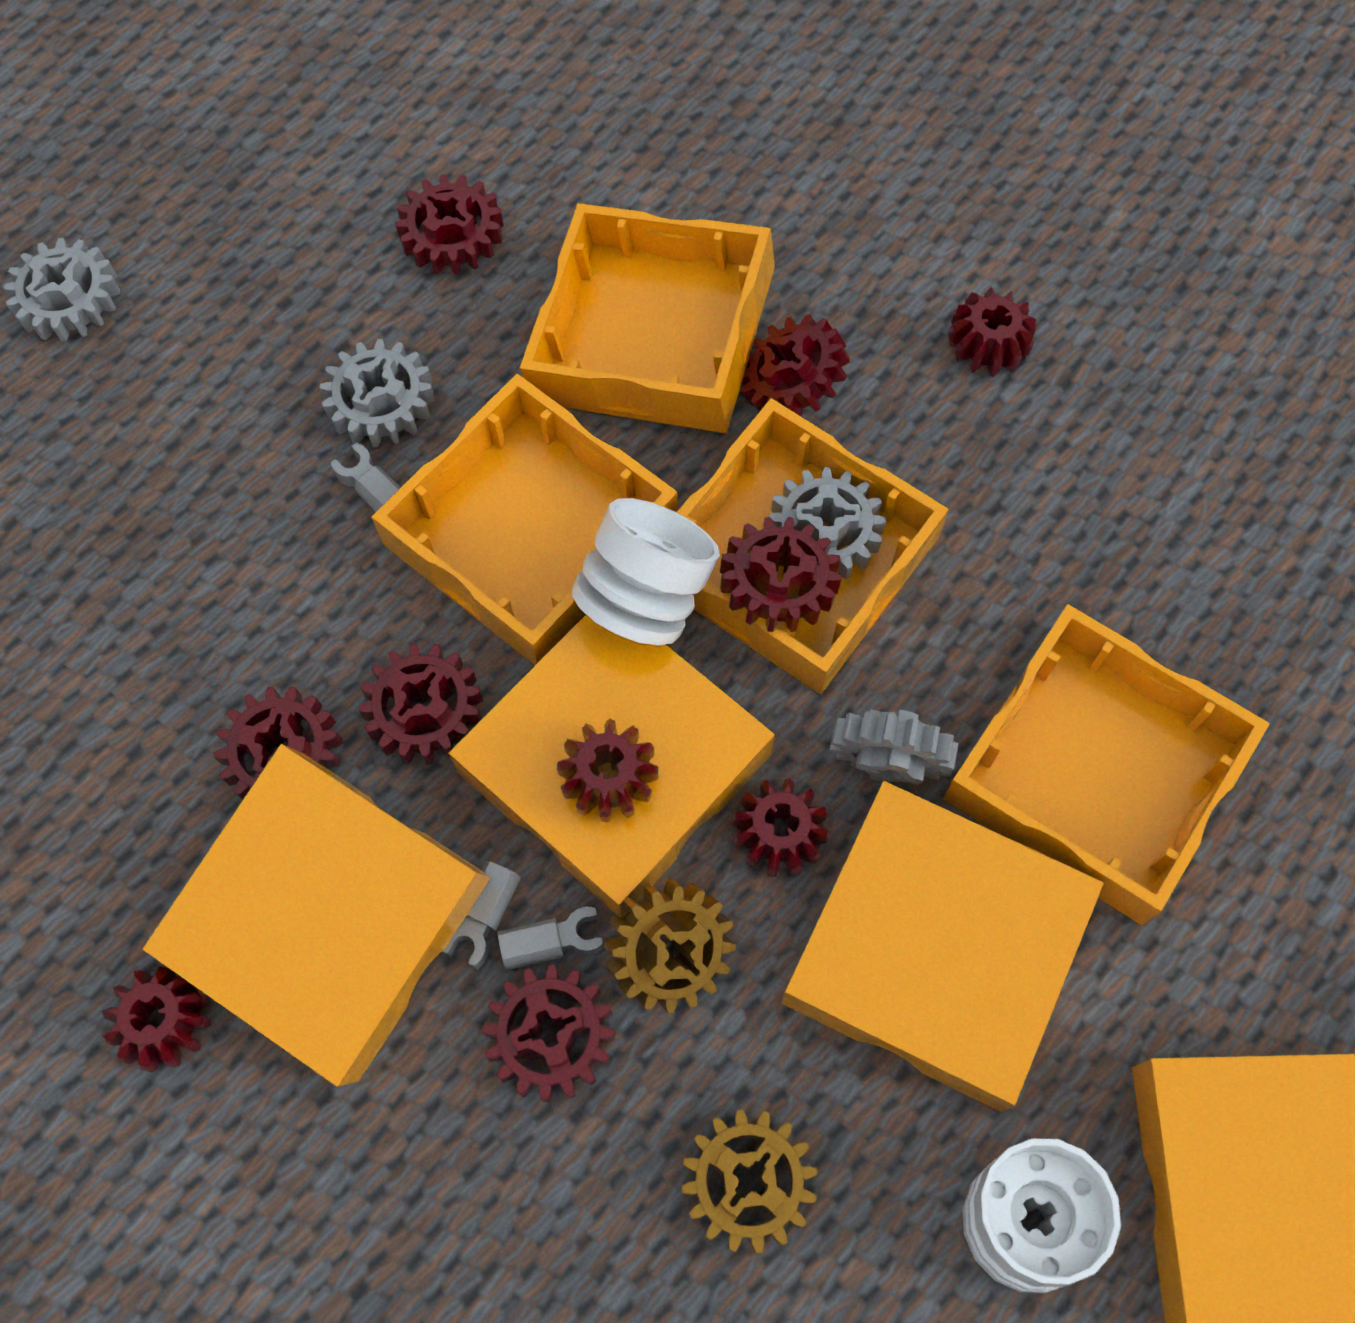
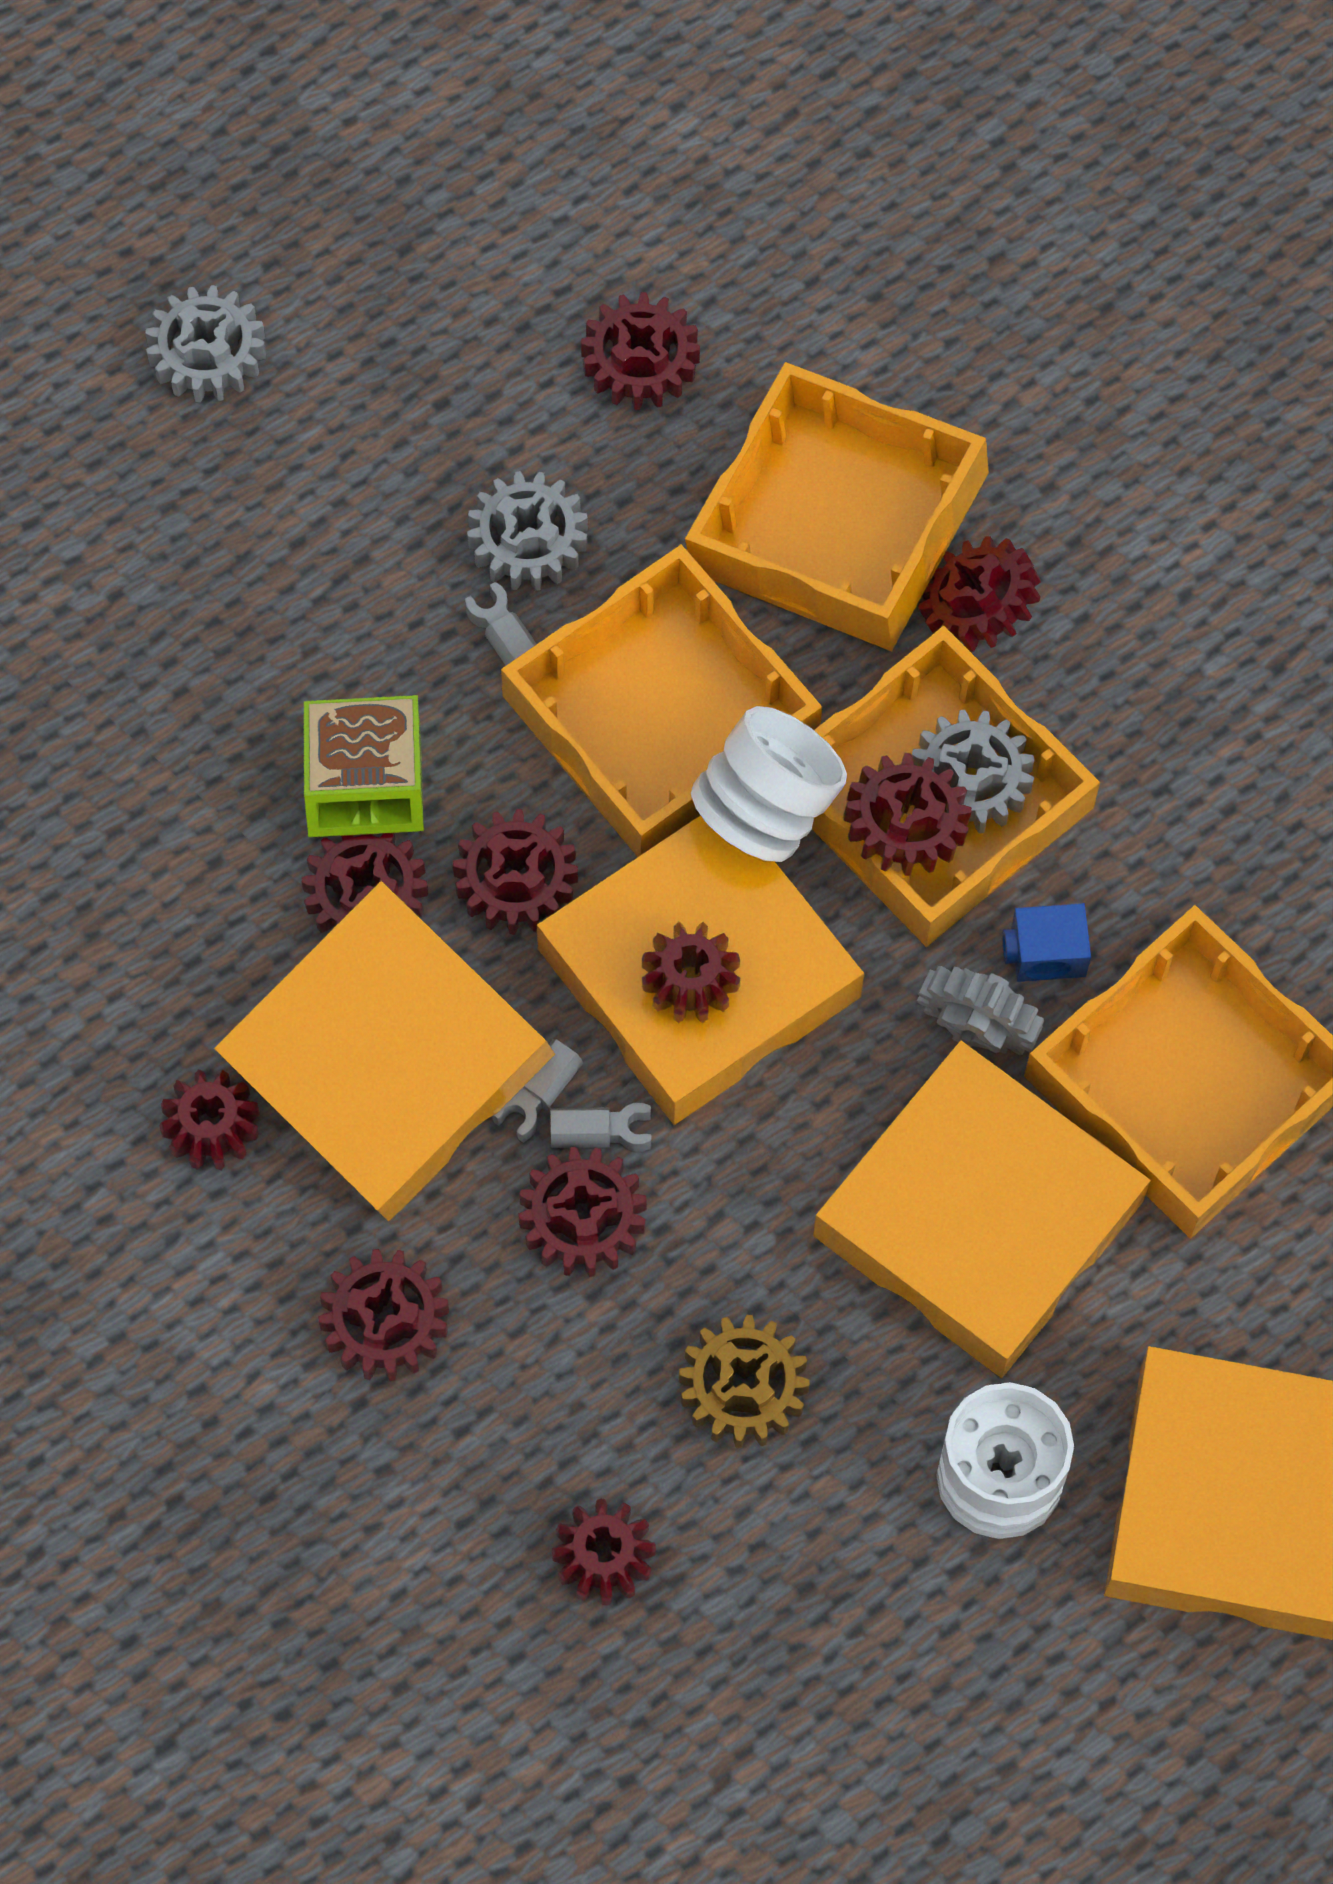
camera: 10 degrees right, 0 degrees up
pearl gold gear [604,879,736,1013] -> none
dark red gear [732,778,830,877] -> none
dark red gear [948,287,1037,377] -> none
none -> brick [304,695,424,837]
none -> dark red gear [318,1249,449,1381]
none -> blue brick [1002,903,1091,982]

